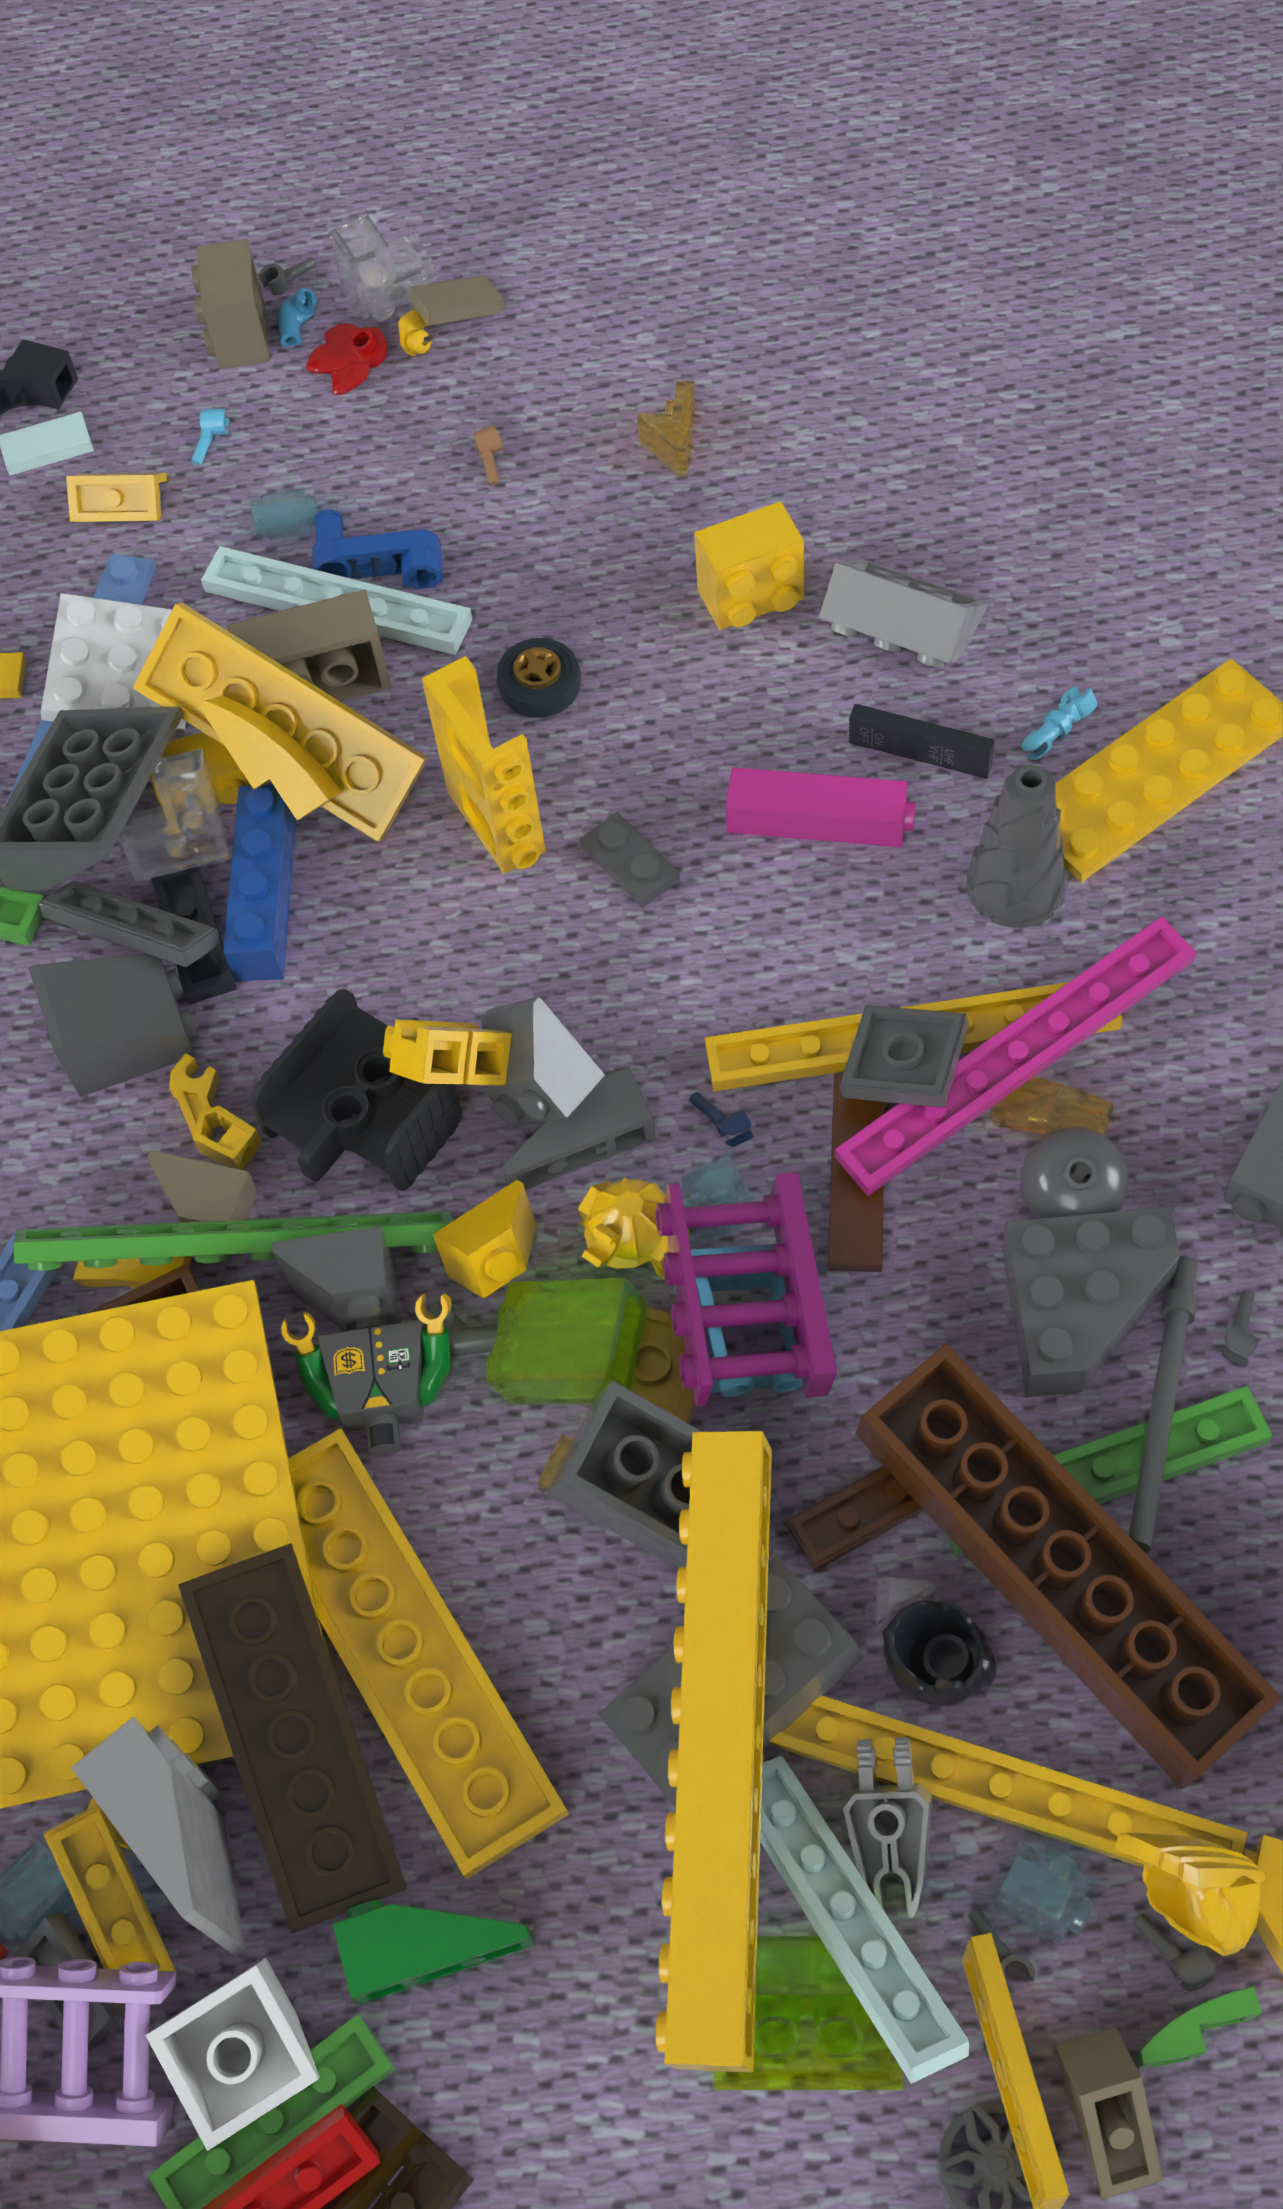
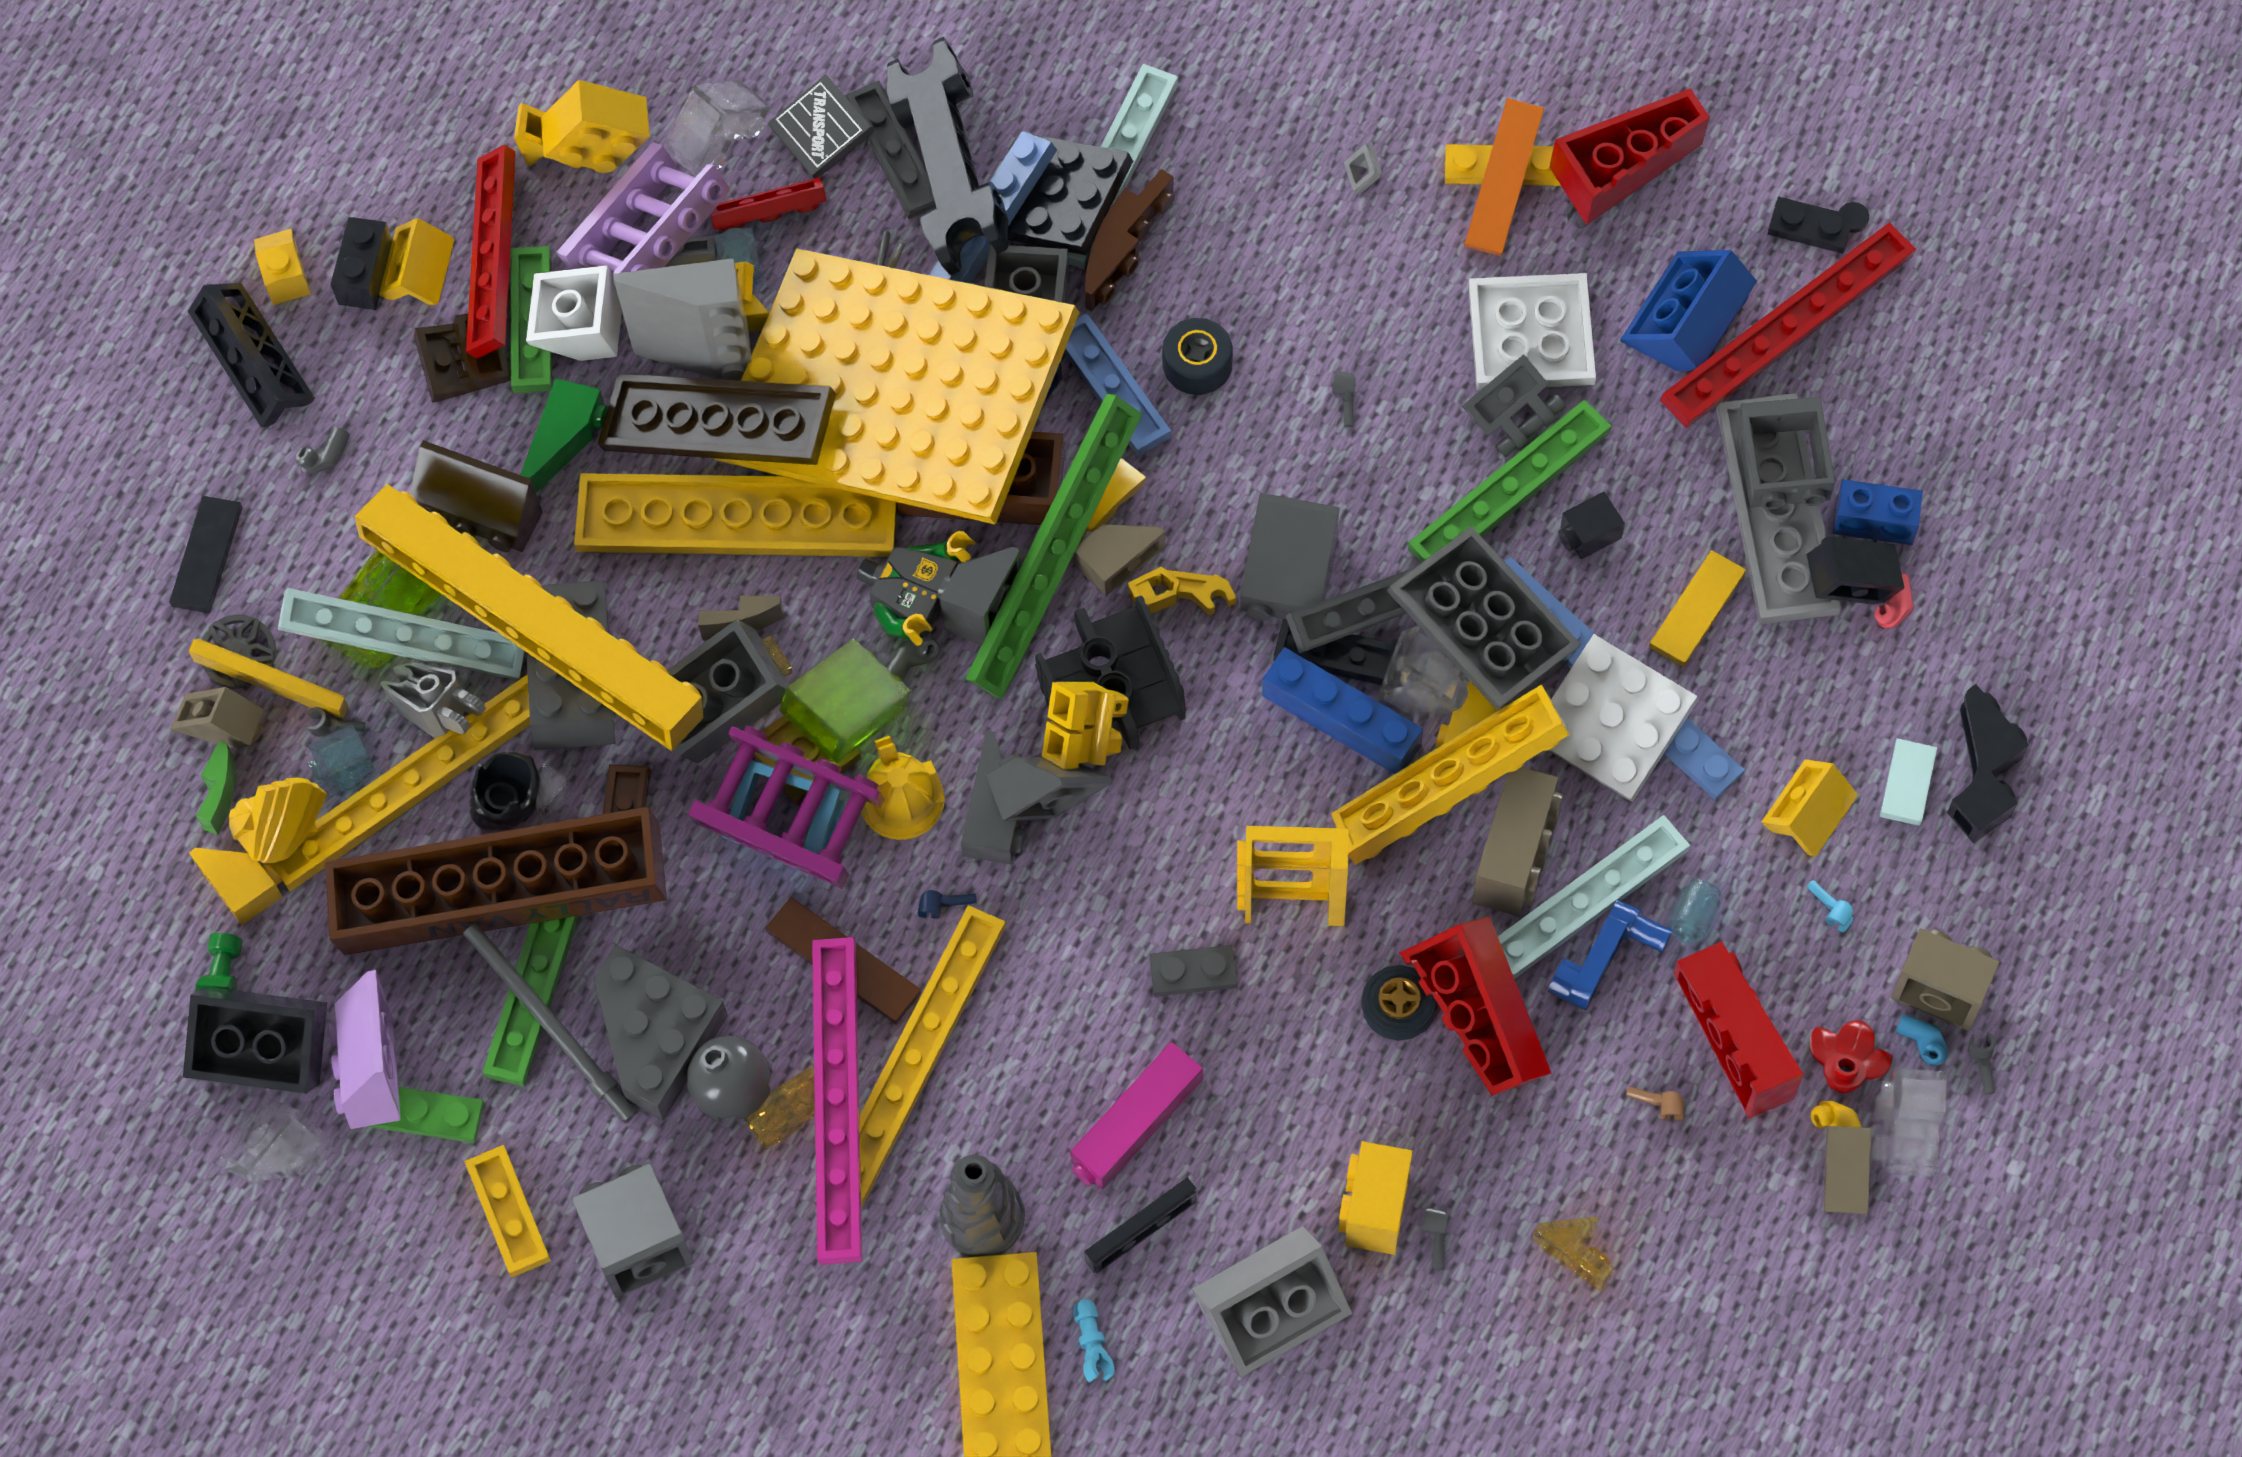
camera: 120 degrees right, 5 degrees up
yellow slope [198,695,342,820] -> none
yellow slope [432,1180,537,1299] -> none
clear light blue brick [681,1154,754,1244] -> none
dark grey tile [840,1005,969,1108] -> none
dark grey hand [1221,1290,1260,1367] -> none
none -> dark brown slope [410,440,543,552]
none -> dark tan slope [698,596,784,640]
none -> red wedge [1399,916,1552,1096]
none -> red wedge [1673,941,1804,1119]

